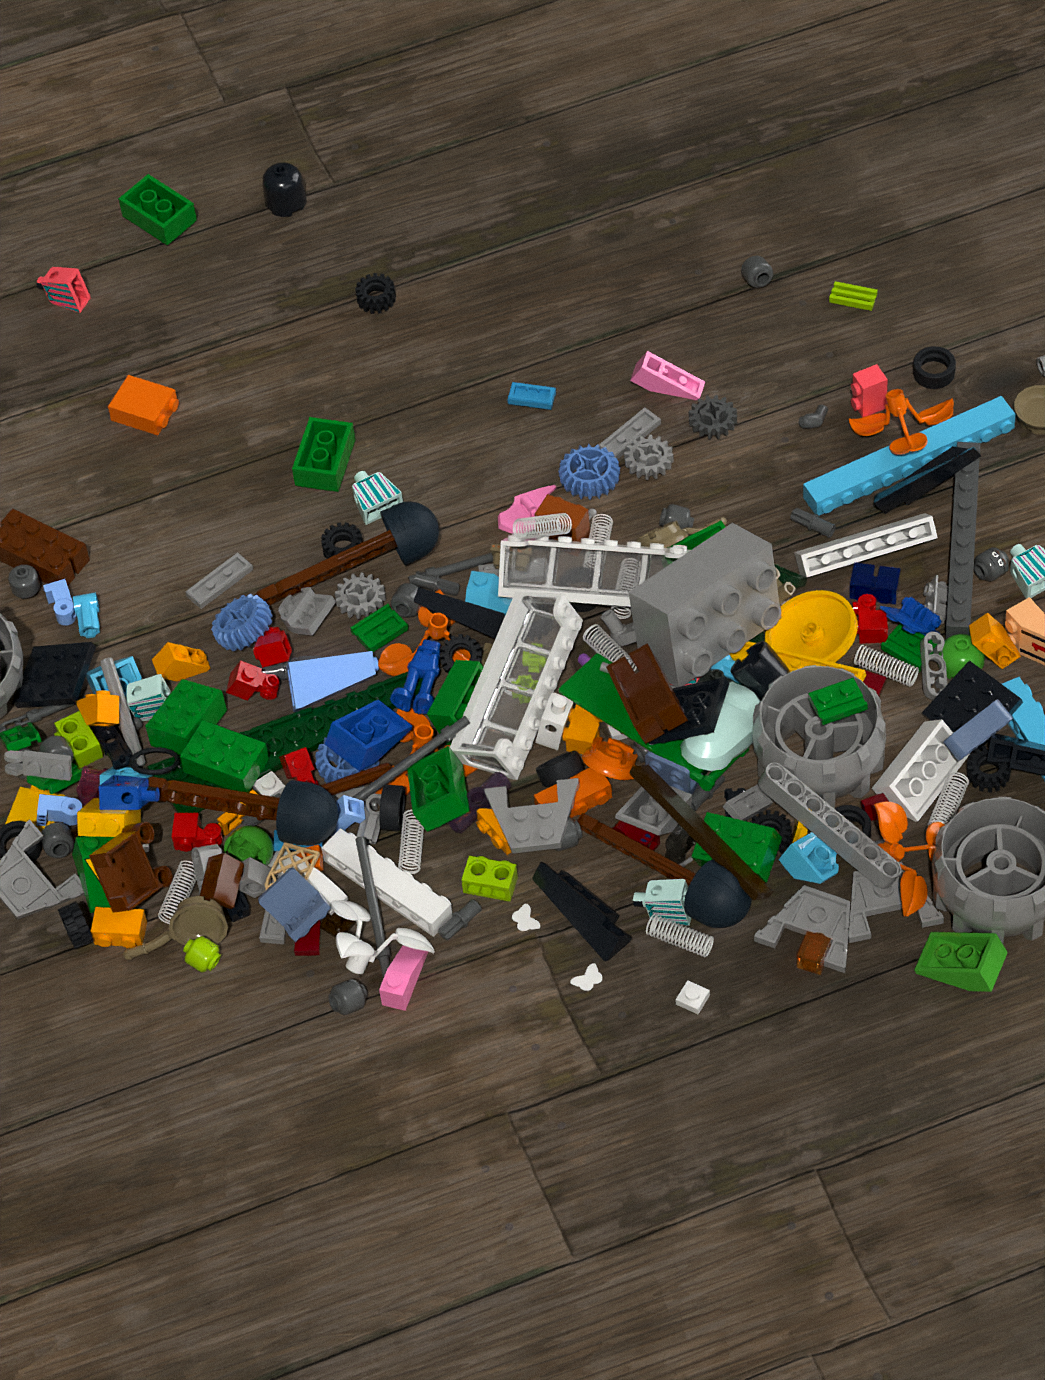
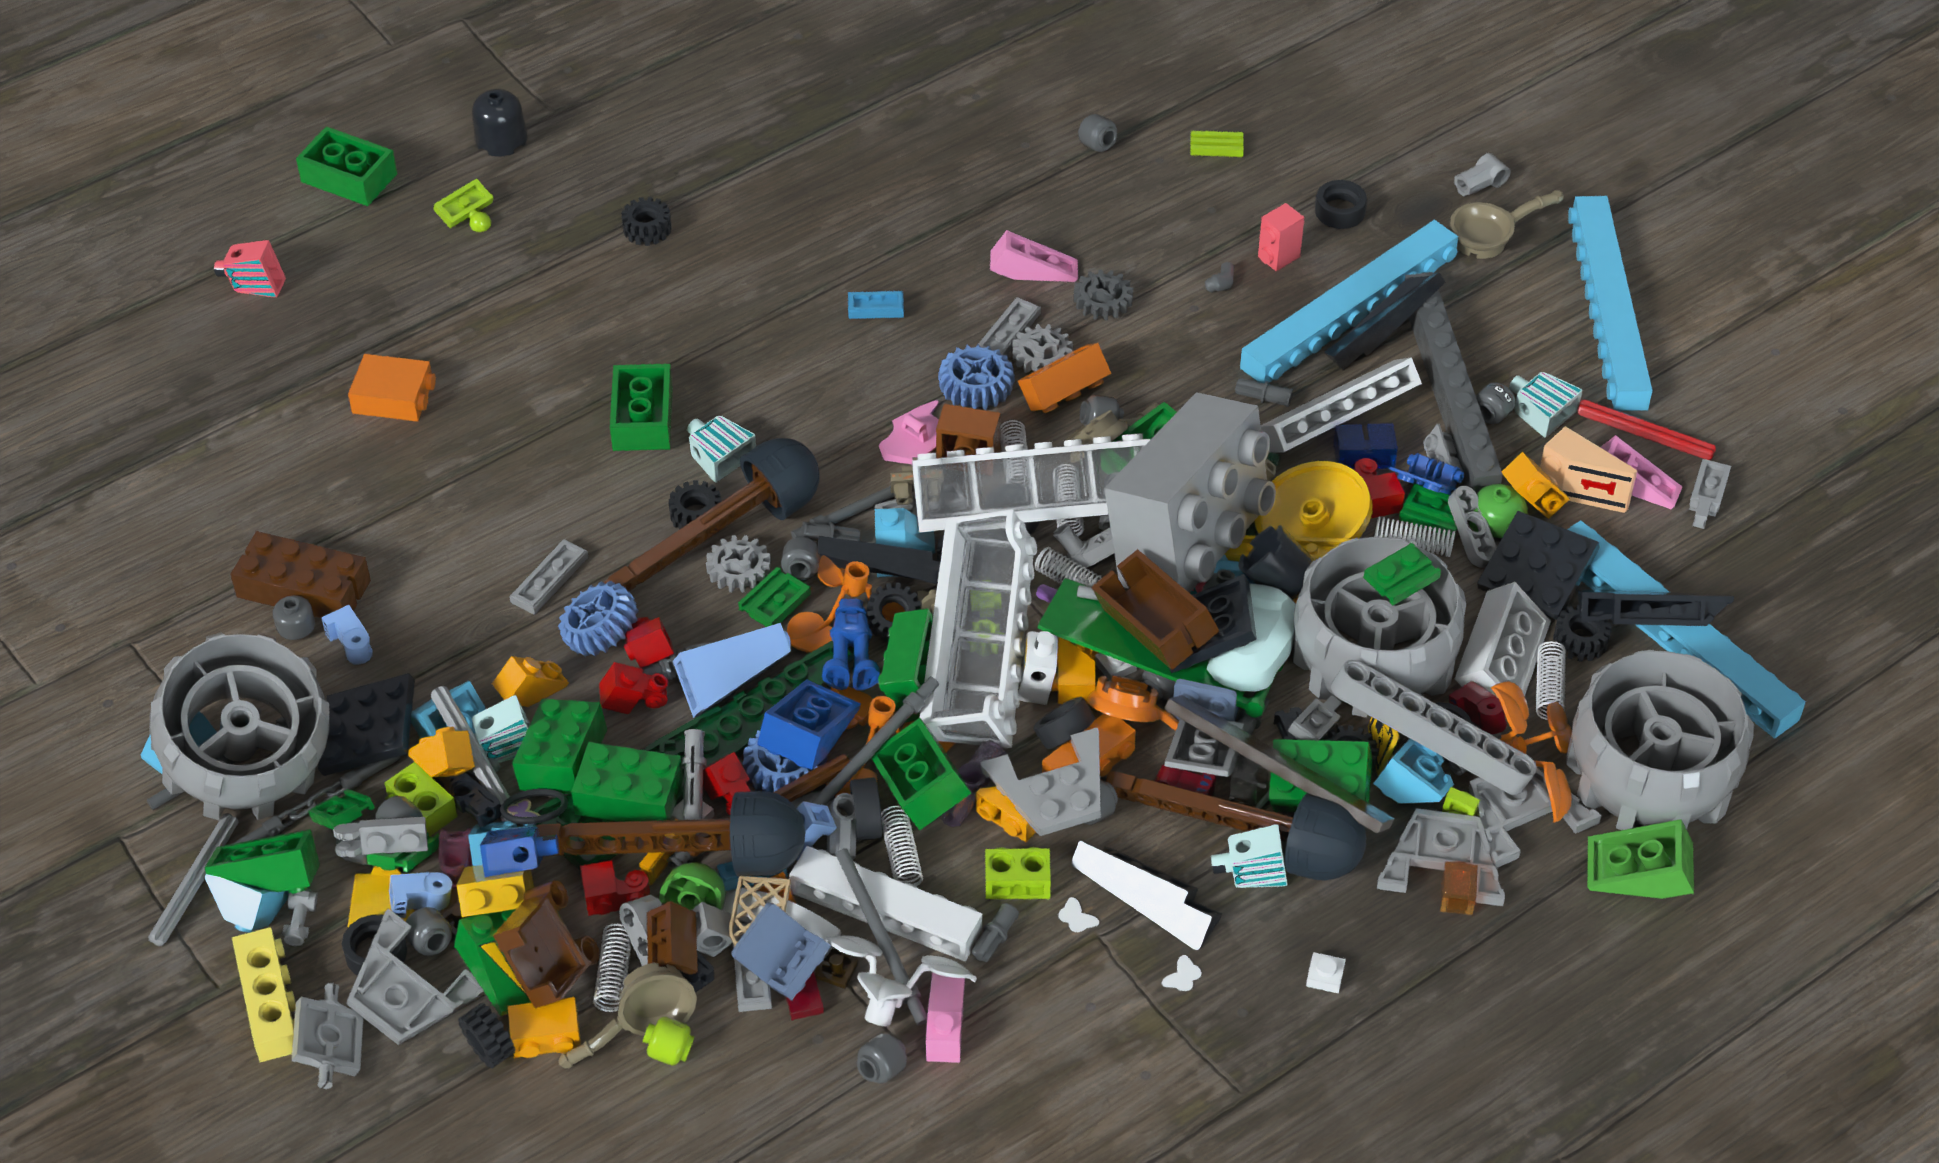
camera: 20 degrees left, 5 degrees down
medium azure piece [73,592,100,638] -> none
light grey slope [278,587,336,636] -> none
white piece [513,513,572,540] -> none
white piece [646,914,714,958] -> none
orange plant [849,389,954,455] -> none
sand blue beam [943,699,1013,761] -> none
none -> lime plate [433,178,494,232]
none -> medium lavender sticker [507,799,540,817]
none -> light grey pin [681,729,707,820]
none -> orange brick [1017,343,1111,413]
none -> lime plate [1442,787,1480,816]

